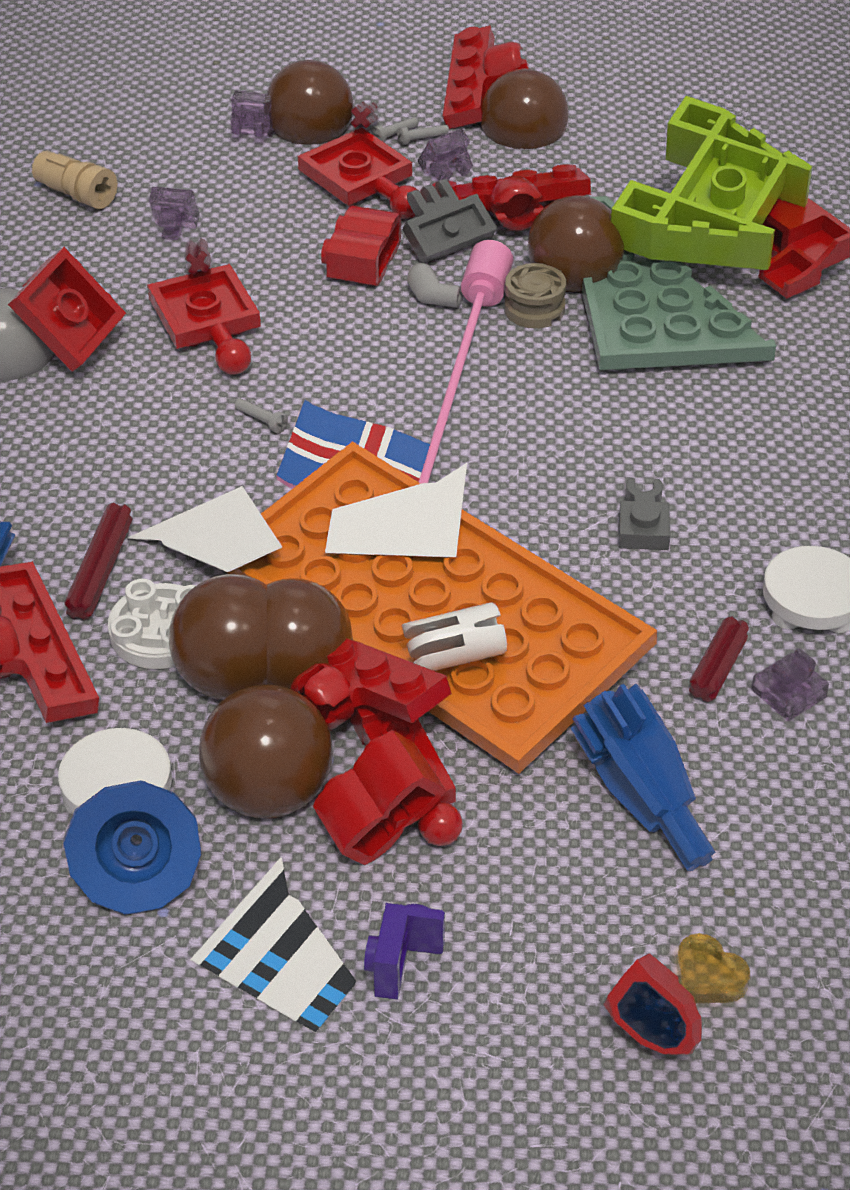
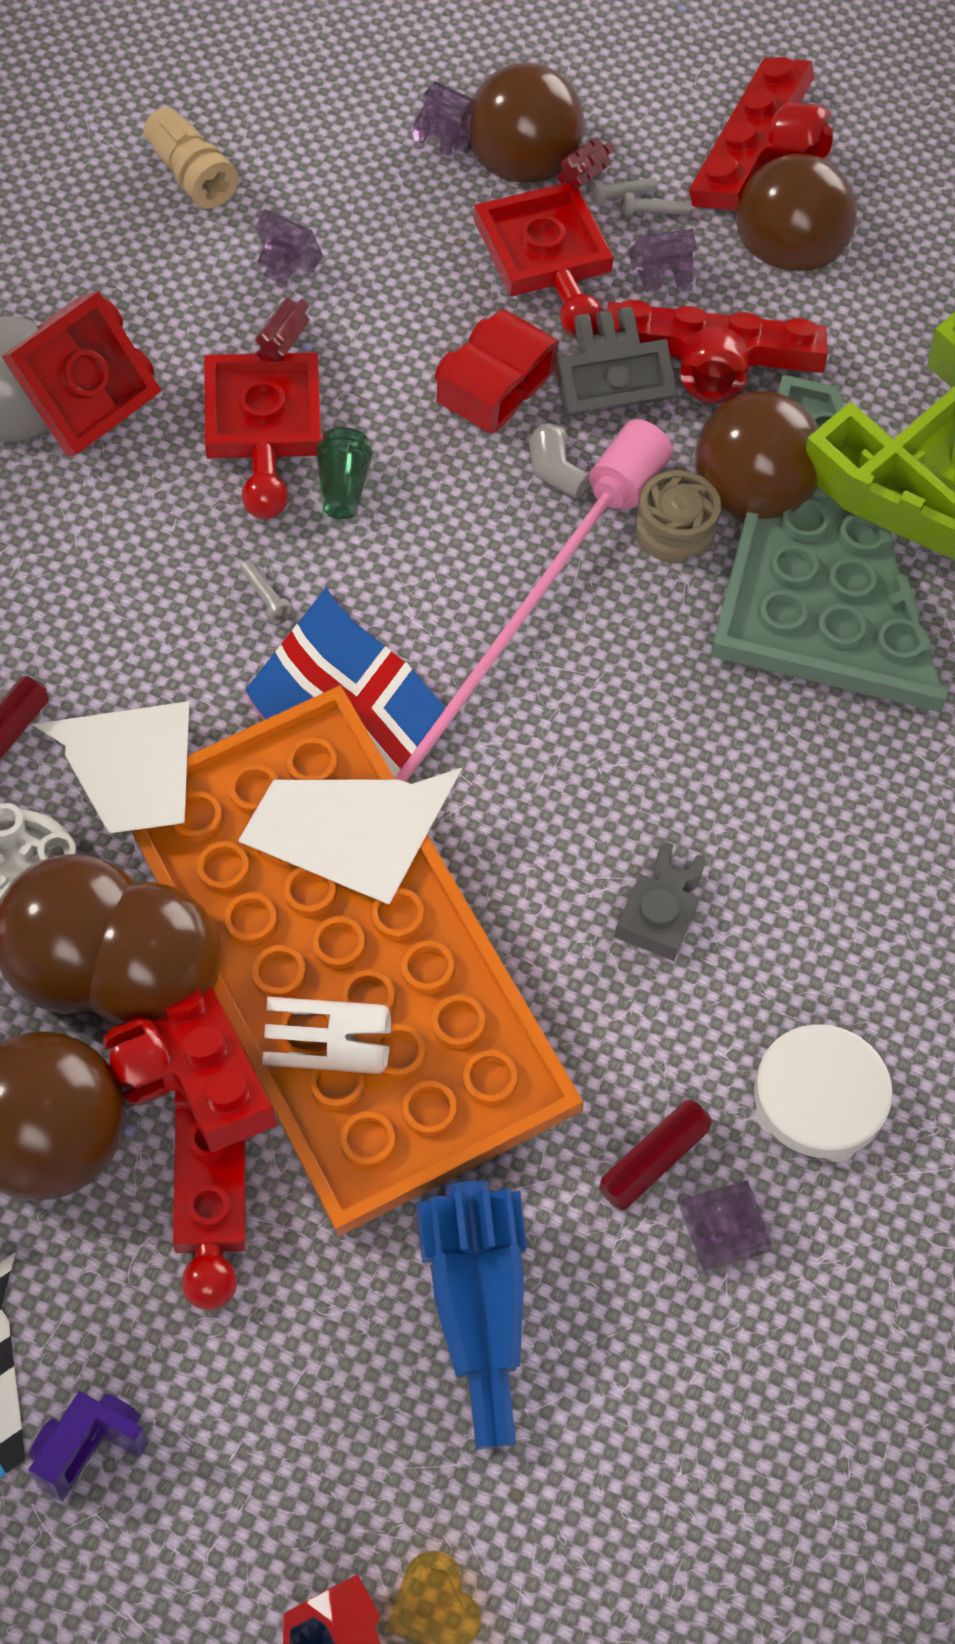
camera: 15 degrees right, 15 degrees up
red brick [313,730,446,865] -> none
none -> clear green cone [315,427,373,519]

